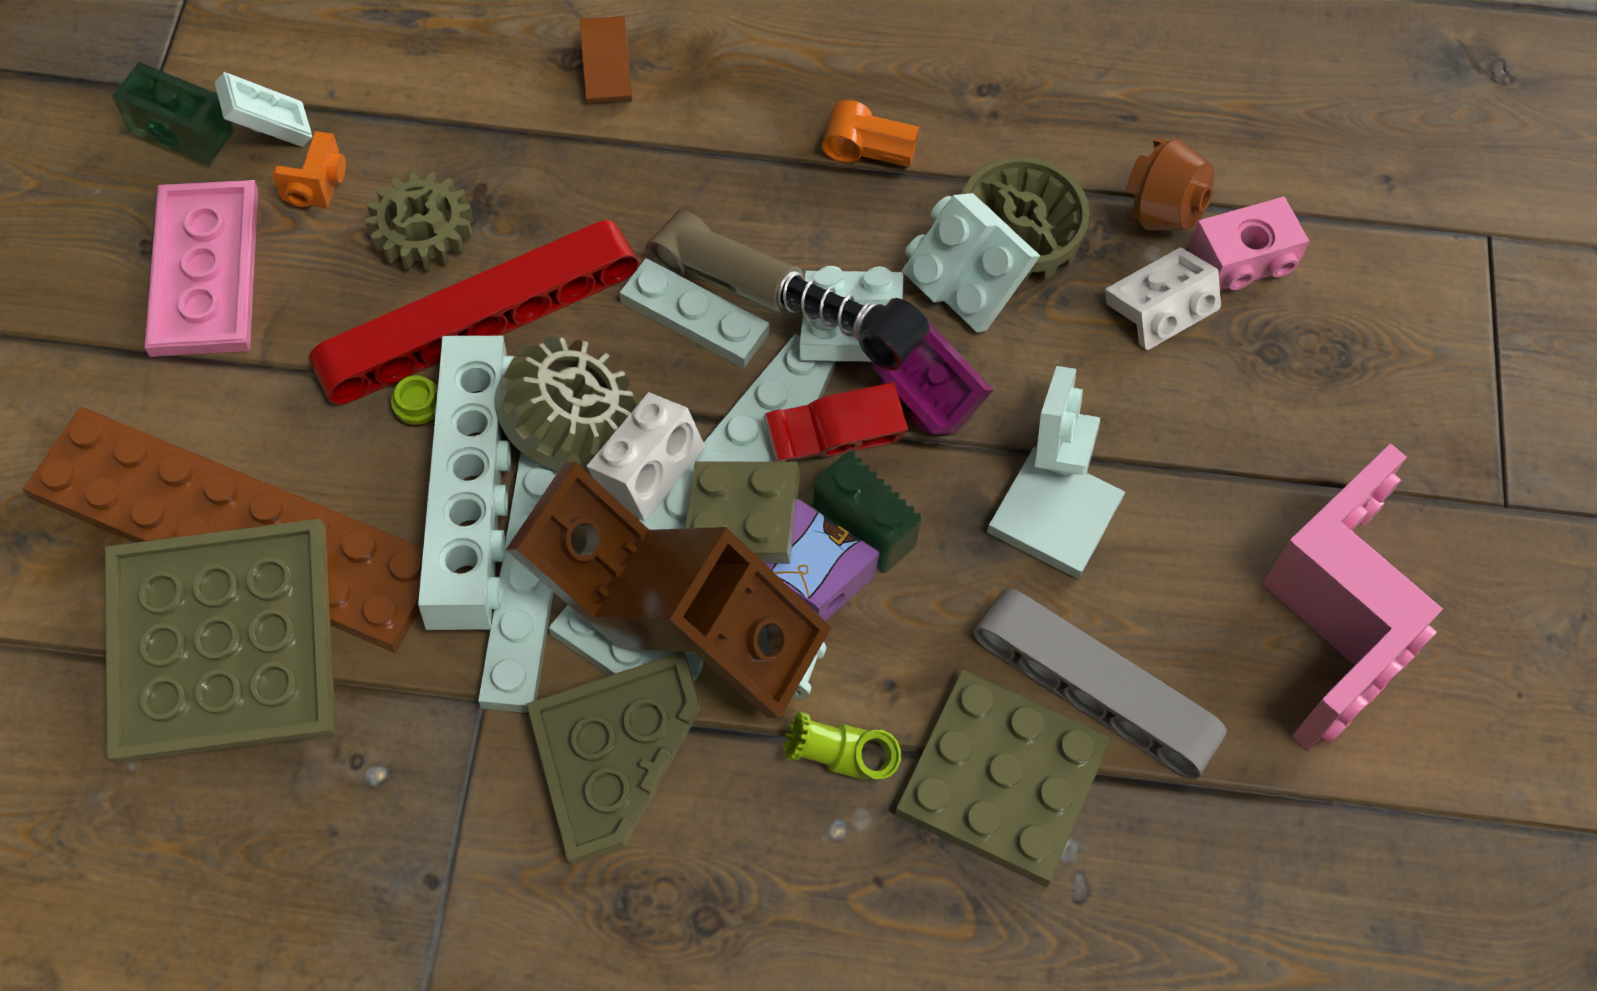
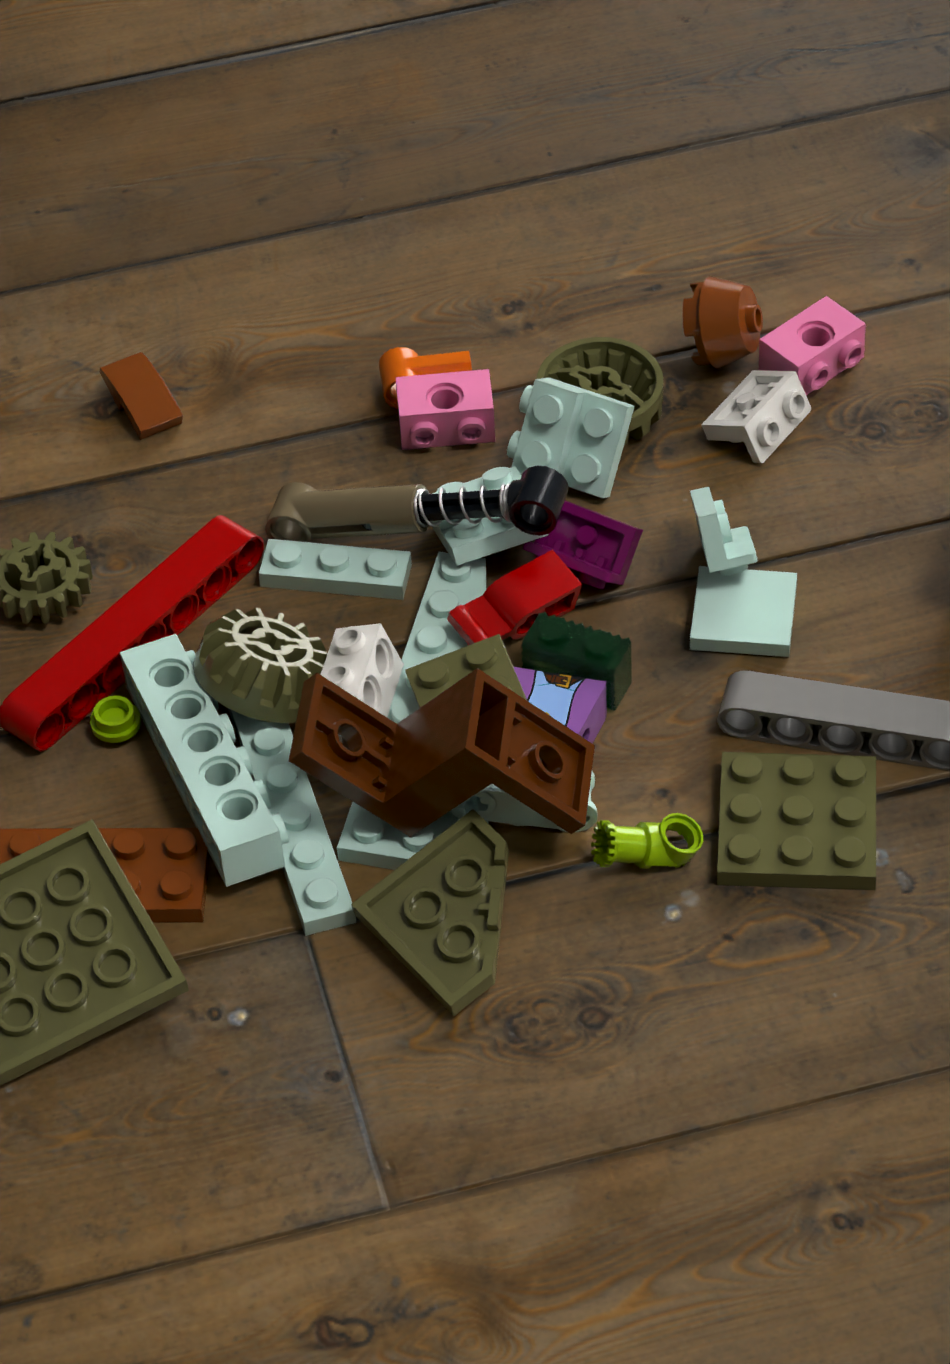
camera: 15 degrees left, 15 degrees down
none -> bright pink brick [396,369,495,450]

